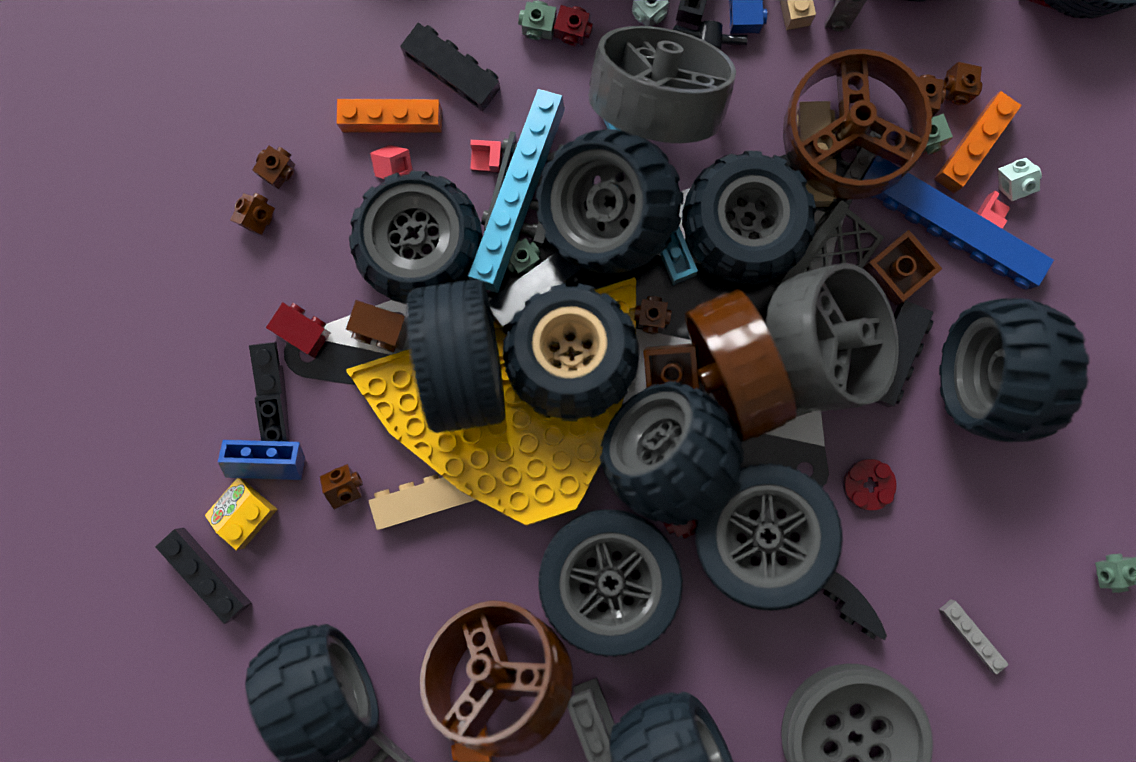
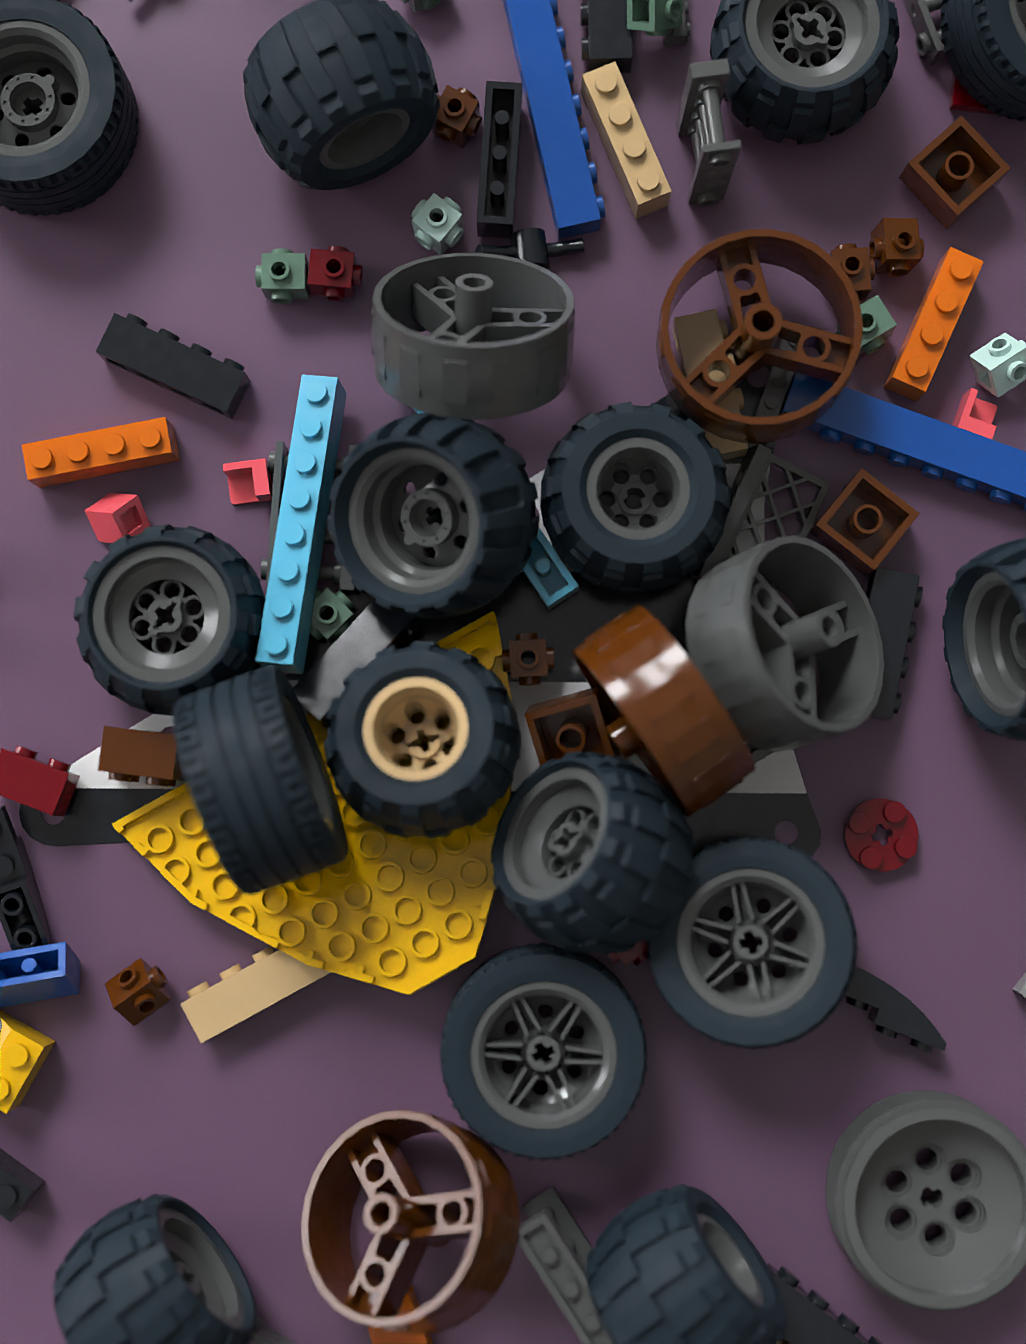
camera: 15 degrees left, 0 degrees up
none -> reddish brown brick [899,115,1011,229]

